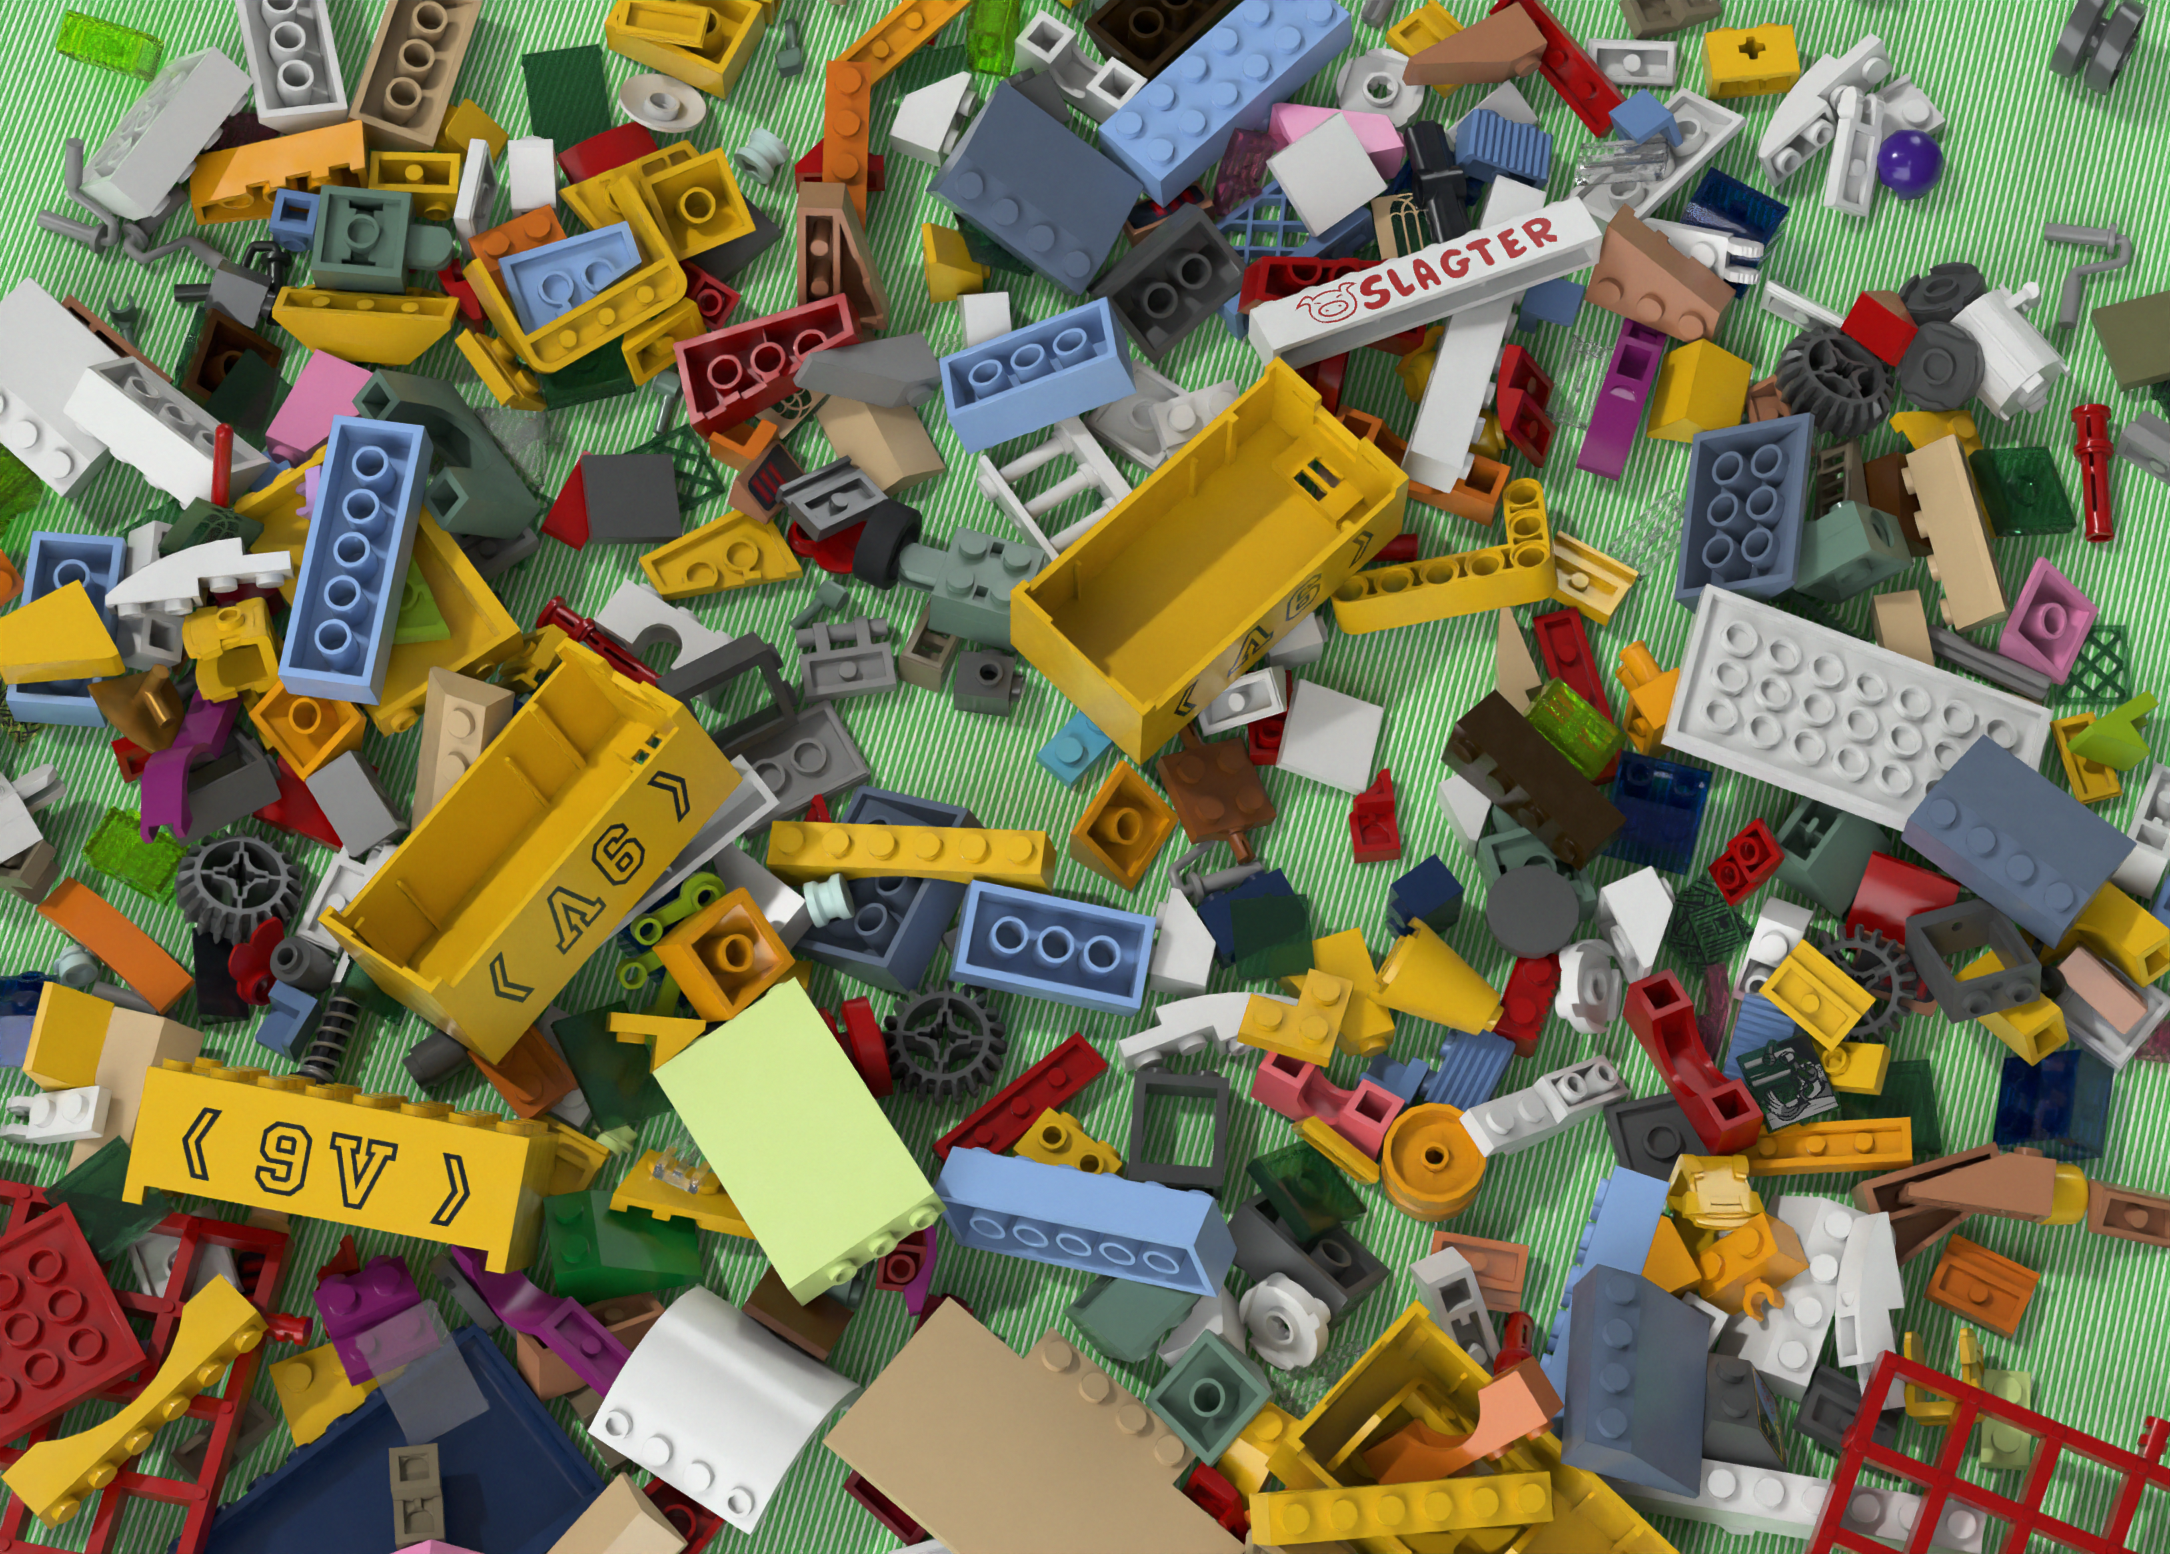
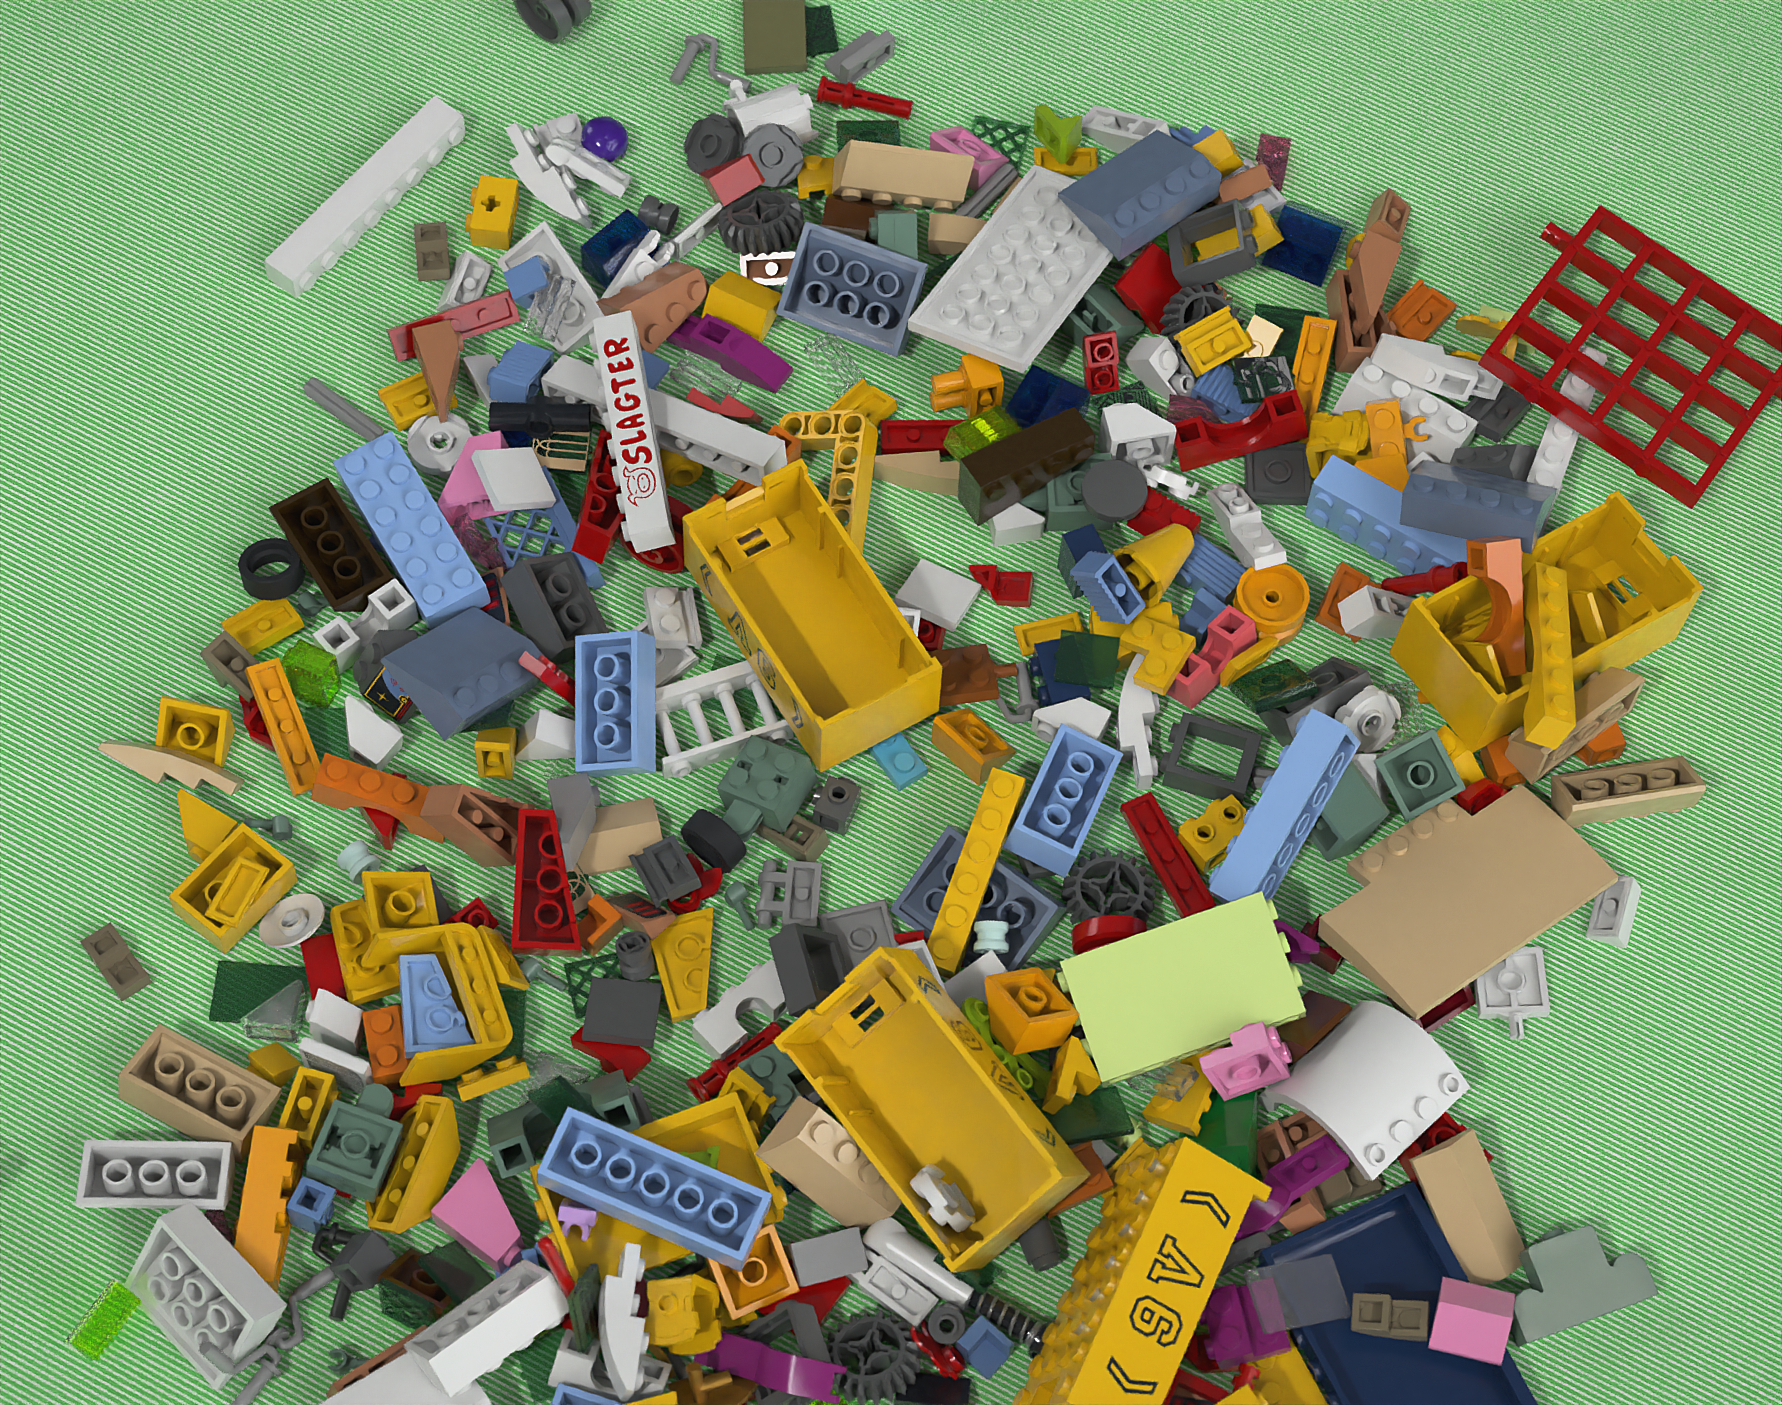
camera: 80 degrees left, 5 degrees down
none -> clear slope [240,978,306,1043]
none -> red hinge [518,651,575,708]
none -> clear green piece [526,1075,606,1127]
none -> dark grey wheel [615,931,655,981]
none -> dark grey wheel [637,195,679,236]
none -> white plate [910,1164,976,1233]
none -> yellow tile [1013,612,1087,657]
none -> medium blue brick [1070,551,1146,624]
none -> bright pink plate [1199,1022,1292,1101]

